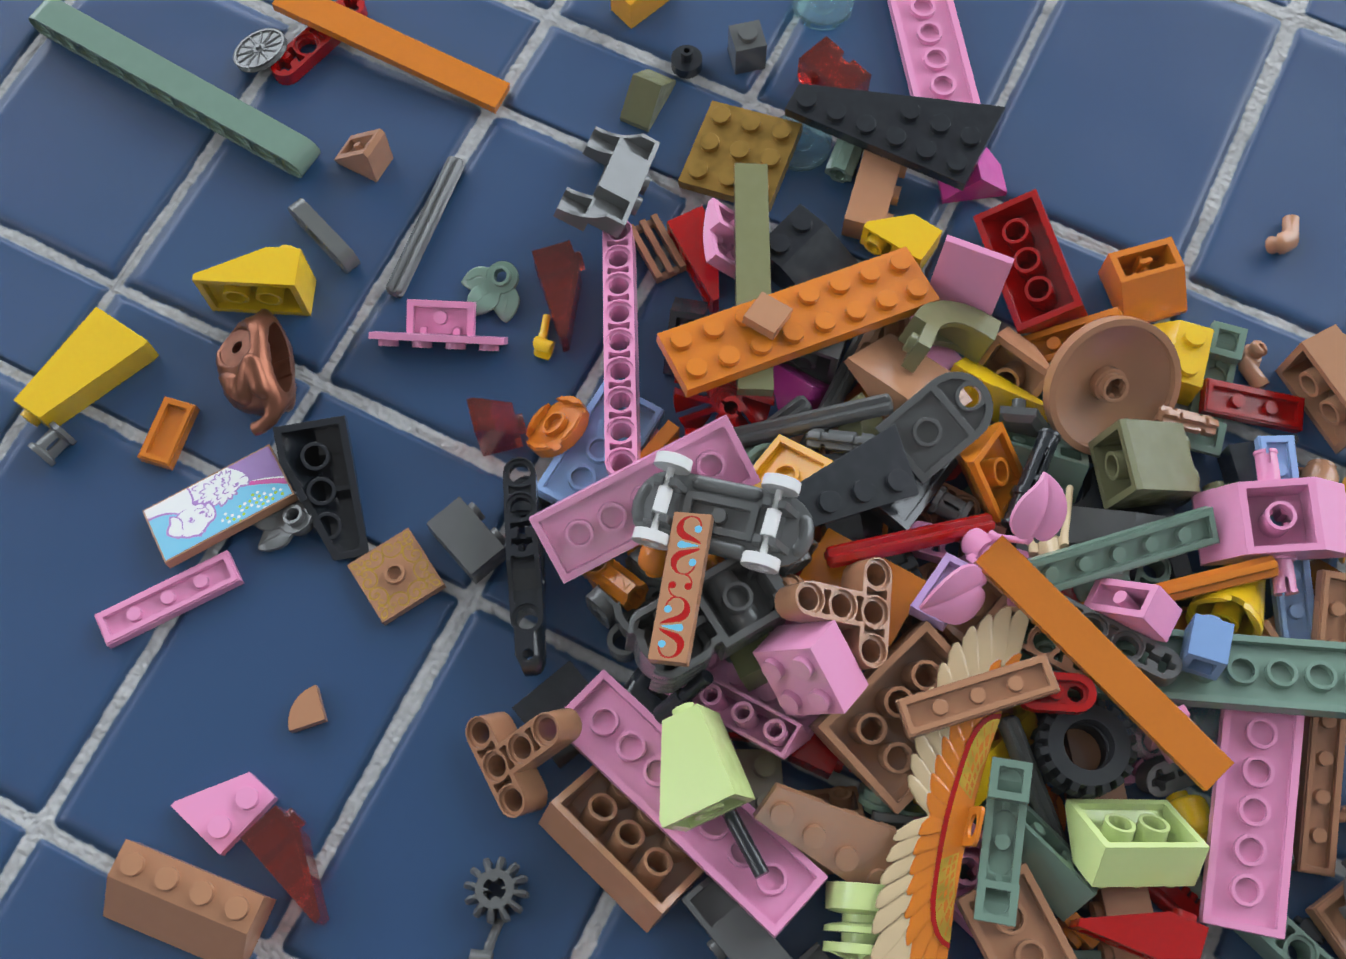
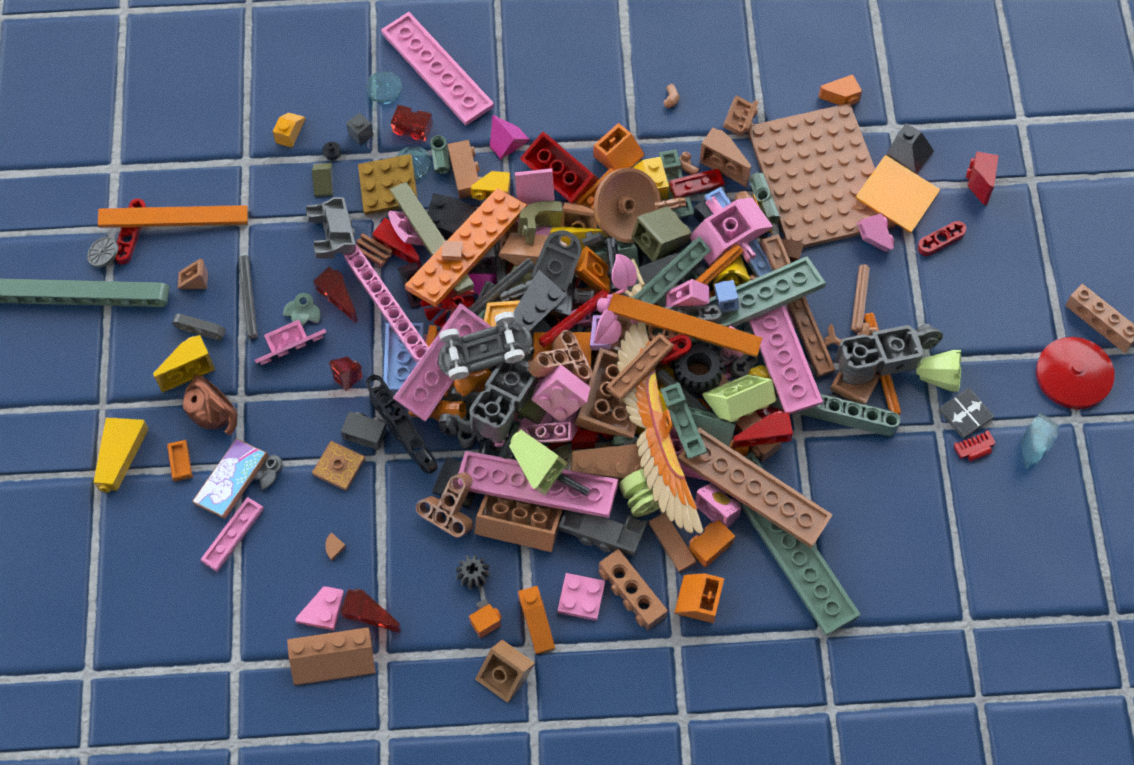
camera: 30 degrees left, 5 degrees down
dark grey bush [27,421,77,467] -> none
black wedge [273,415,369,561] -> none
orange tile [526,396,589,458] -> none
yellow hand [533,314,555,360] -> none
nougat tile [648,512,714,667] -> none
black wing [785,83,1006,191] -> none

